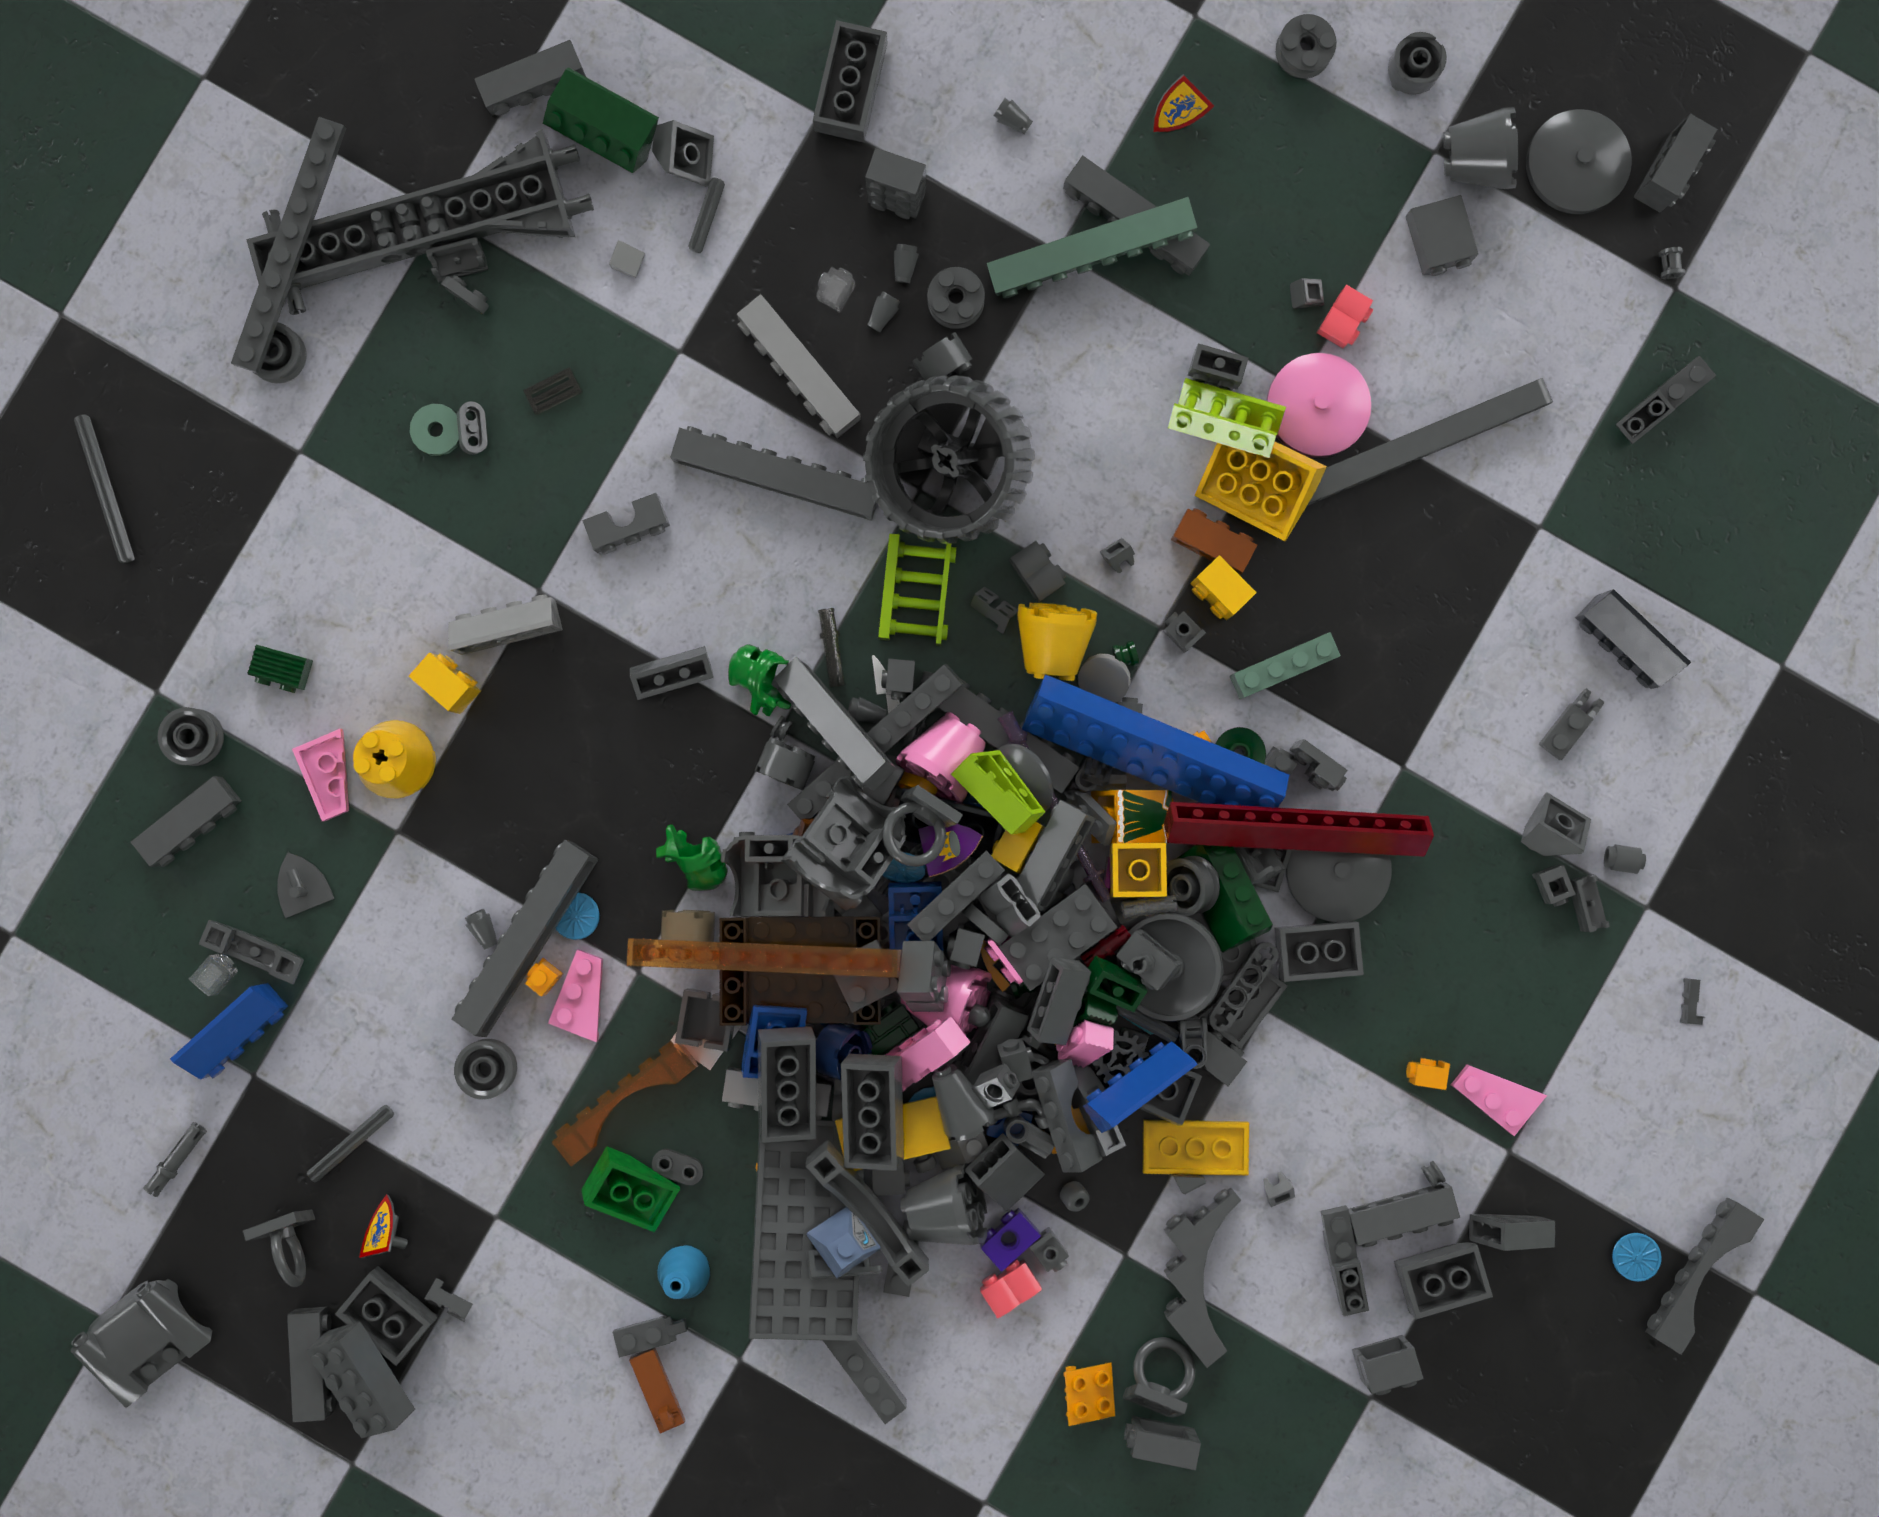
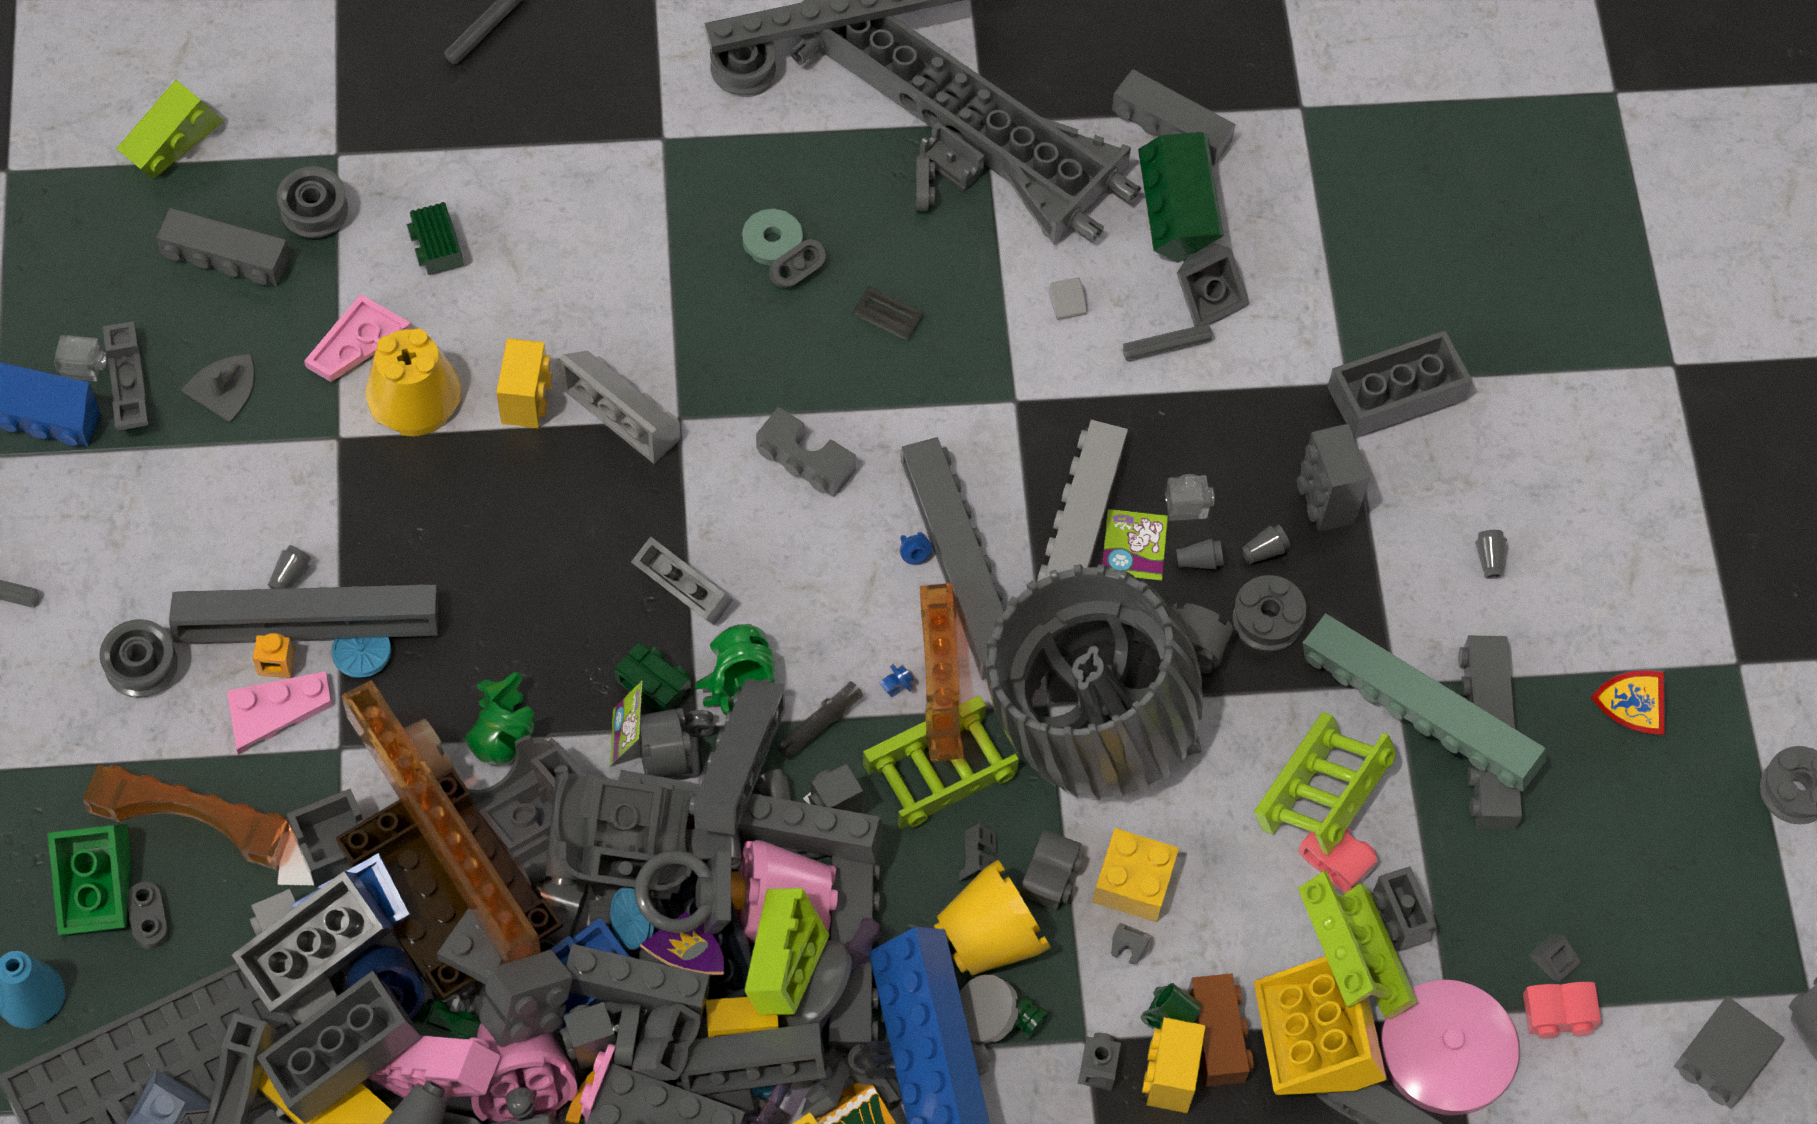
camera: 55 degrees right, 25 degrees down
none -> lime wedge [116,79,224,179]
none -> sticker [610,681,642,766]
none -> dark green brick [614,642,691,712]
none -> blue plate [880,663,915,698]
none -> blue plate [900,532,932,565]
none -> clear orange arch [920,583,964,762]
none -> yellow brick [1092,828,1179,922]
none -> sticker [1102,509,1168,581]
none -> dark green piece [1140,983,1201,1029]
none -> lime fence [1254,712,1396,855]
none -> coral brick [1298,817,1378,893]

